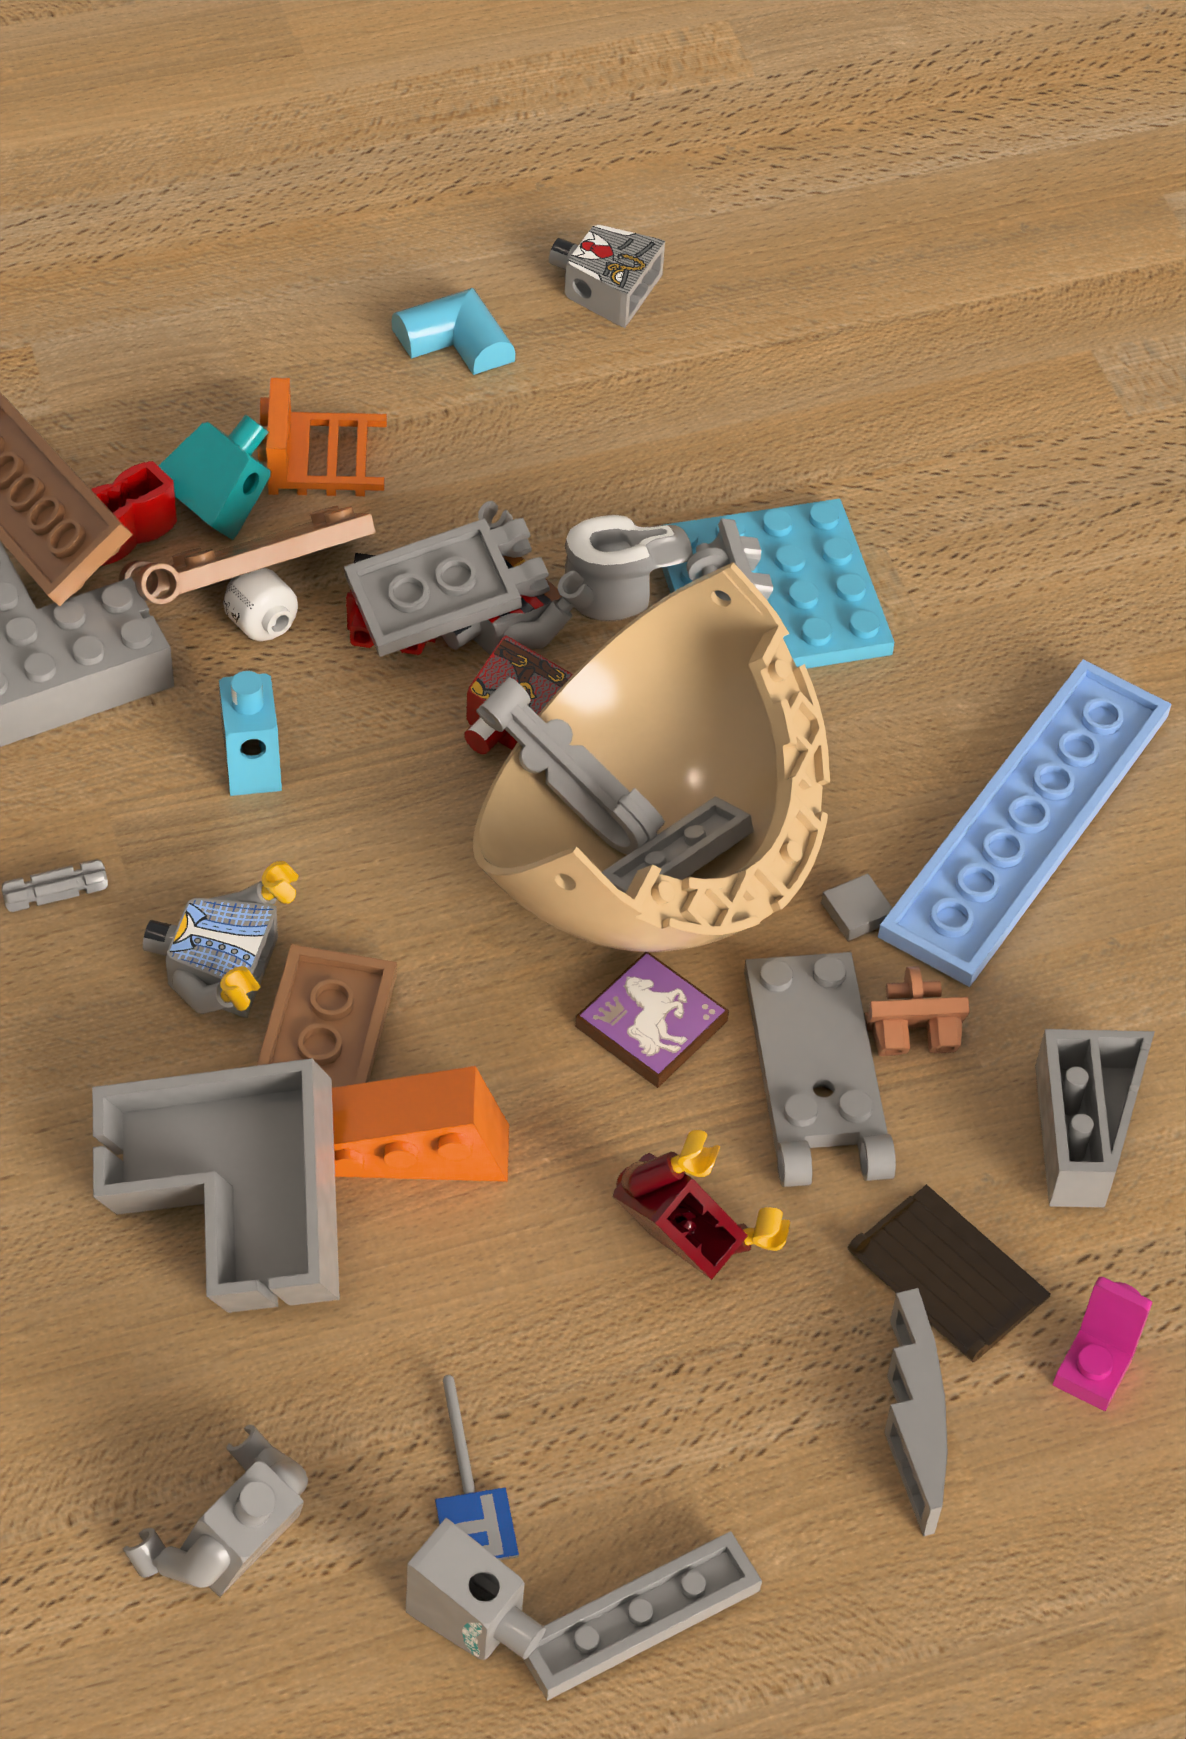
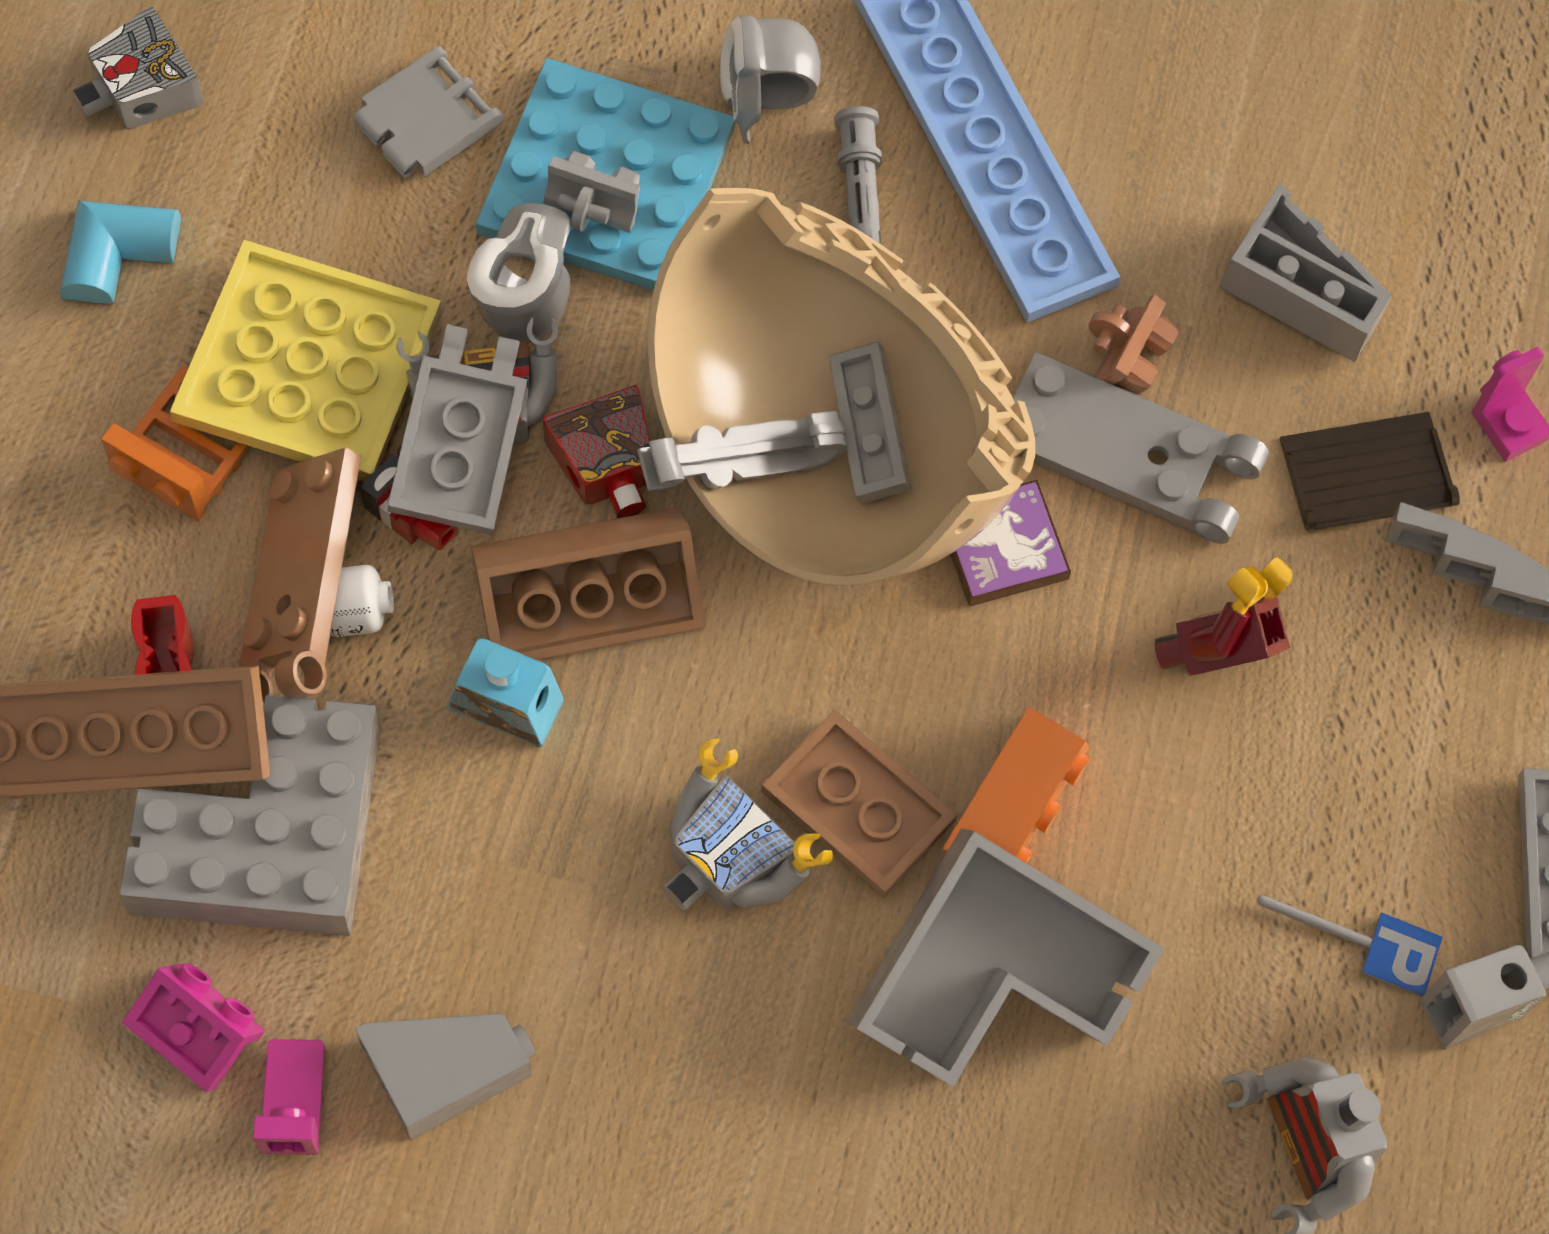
camera: 60 degrees left, 15 degrees up
light grey axle [2,859,108,912] -> none
teal torso [158,414,271,540] -> none
light grey tile [821,874,892,941] -> none
none -> light yellow plate [170,240,441,482]
none -> light grey plate [353,46,504,178]
none -> medium nougat slope [471,507,705,660]
none -> light grey piece [720,15,821,144]
none -> light grey pin [834,106,882,244]

